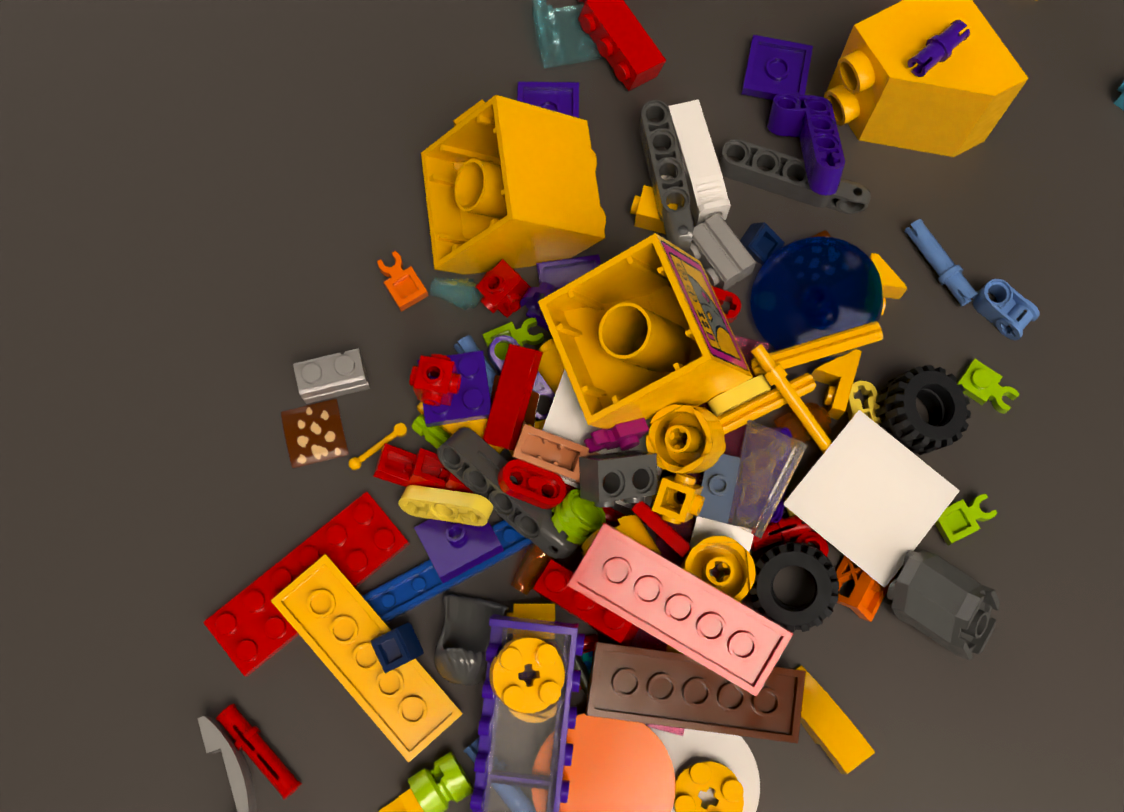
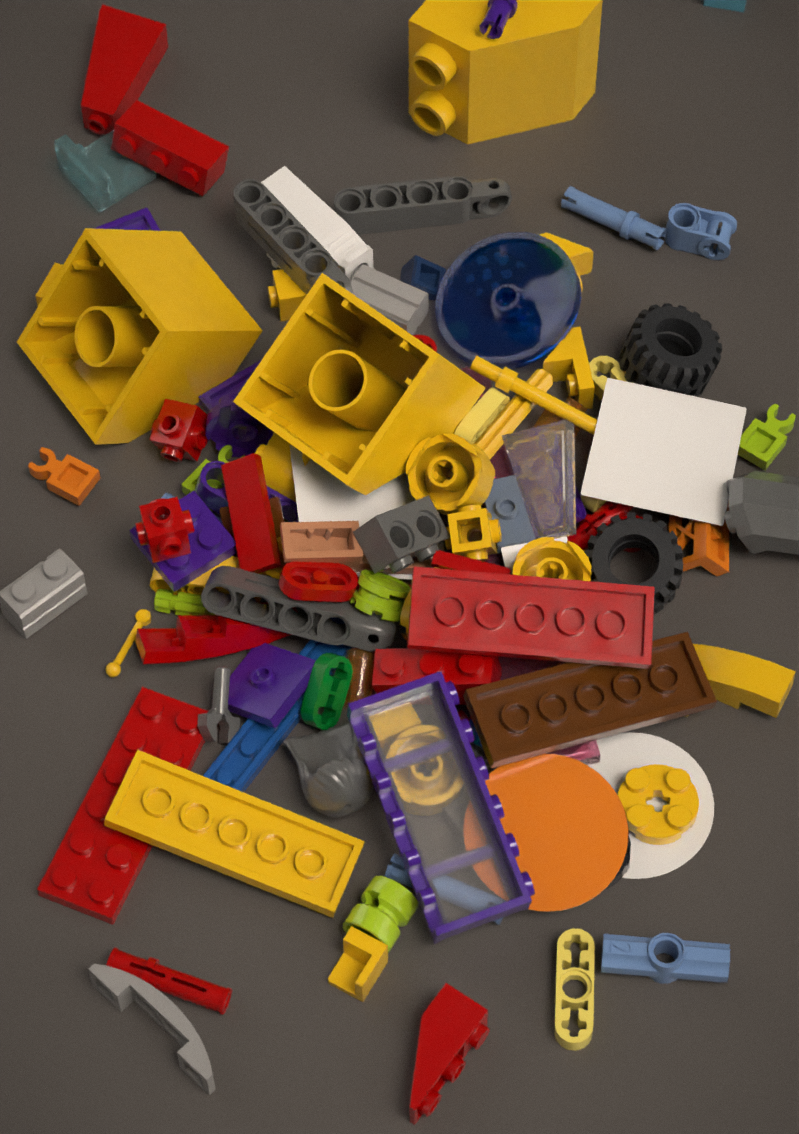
camera: 25 degrees left, 15 degrees down
reddish brown sticker [281,399,349,468] -> none
dark blue slope [370,623,424,673] -> none
light yellow beam [398,485,493,526] -> none
clear light blue cone [430,277,481,310] -> none
yellow plate [489,637,565,713] -> none
magenta plate [584,418,649,453] -> none
dark purple plate [741,35,813,100] -> none
yellow axle [751,321,883,377] -> none
dark purple beam [767,94,845,196] -> none
lime plate [957,359,1019,414] -> none
none -> dark grey bar [197,666,240,744]
none -> green beam [301,653,353,730]

